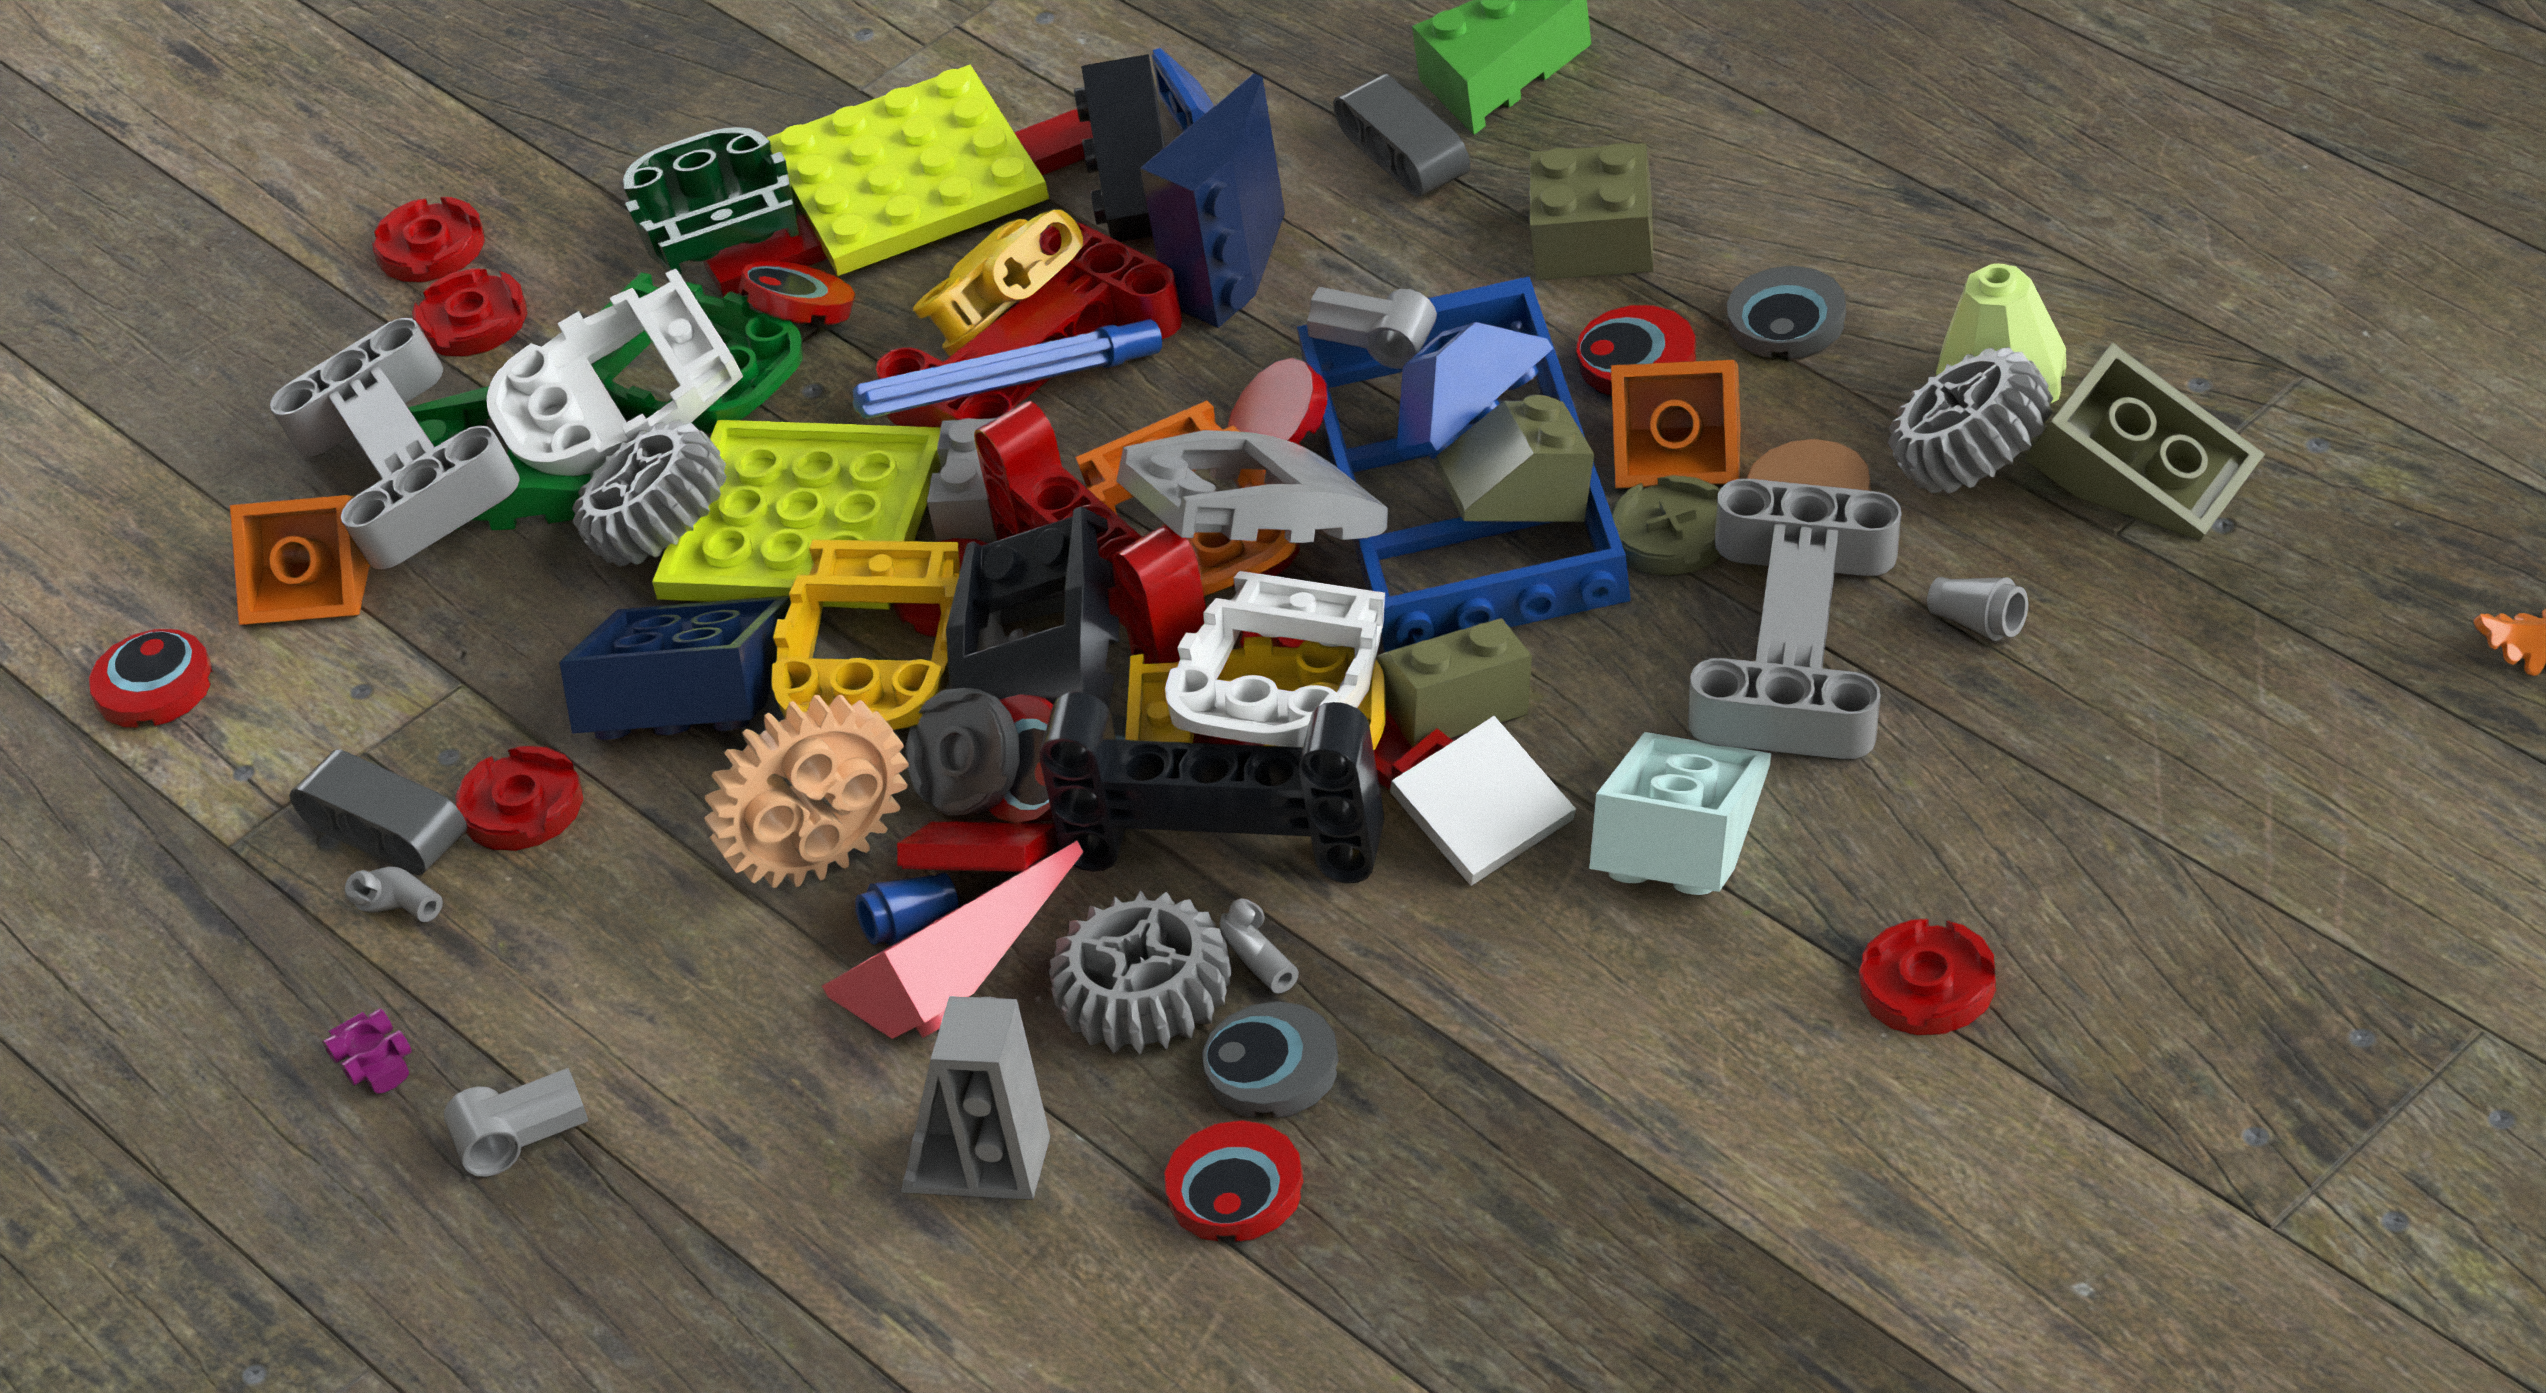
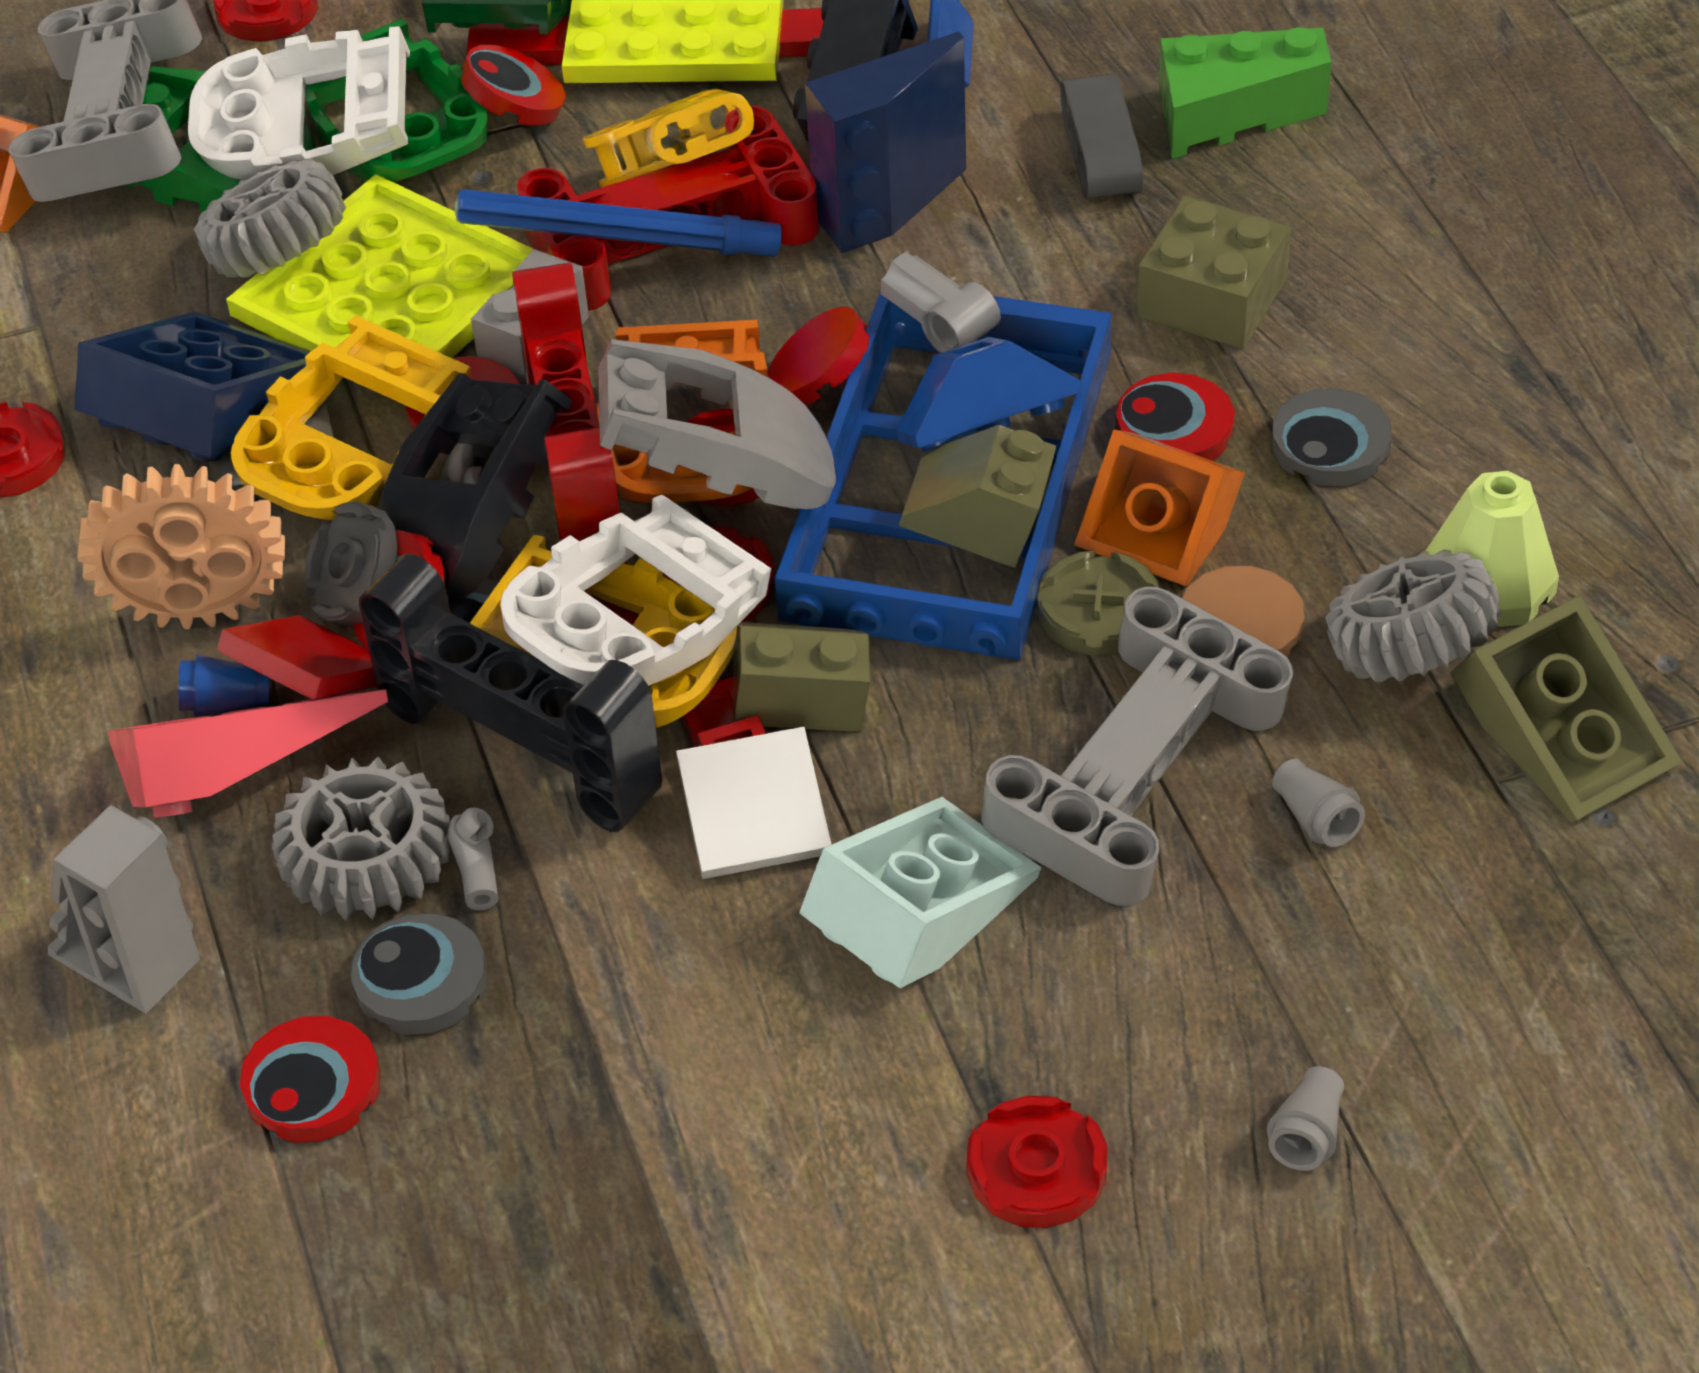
camera: 20 degrees right, 5 degrees up
none -> light grey cone [1267,1066,1344,1171]

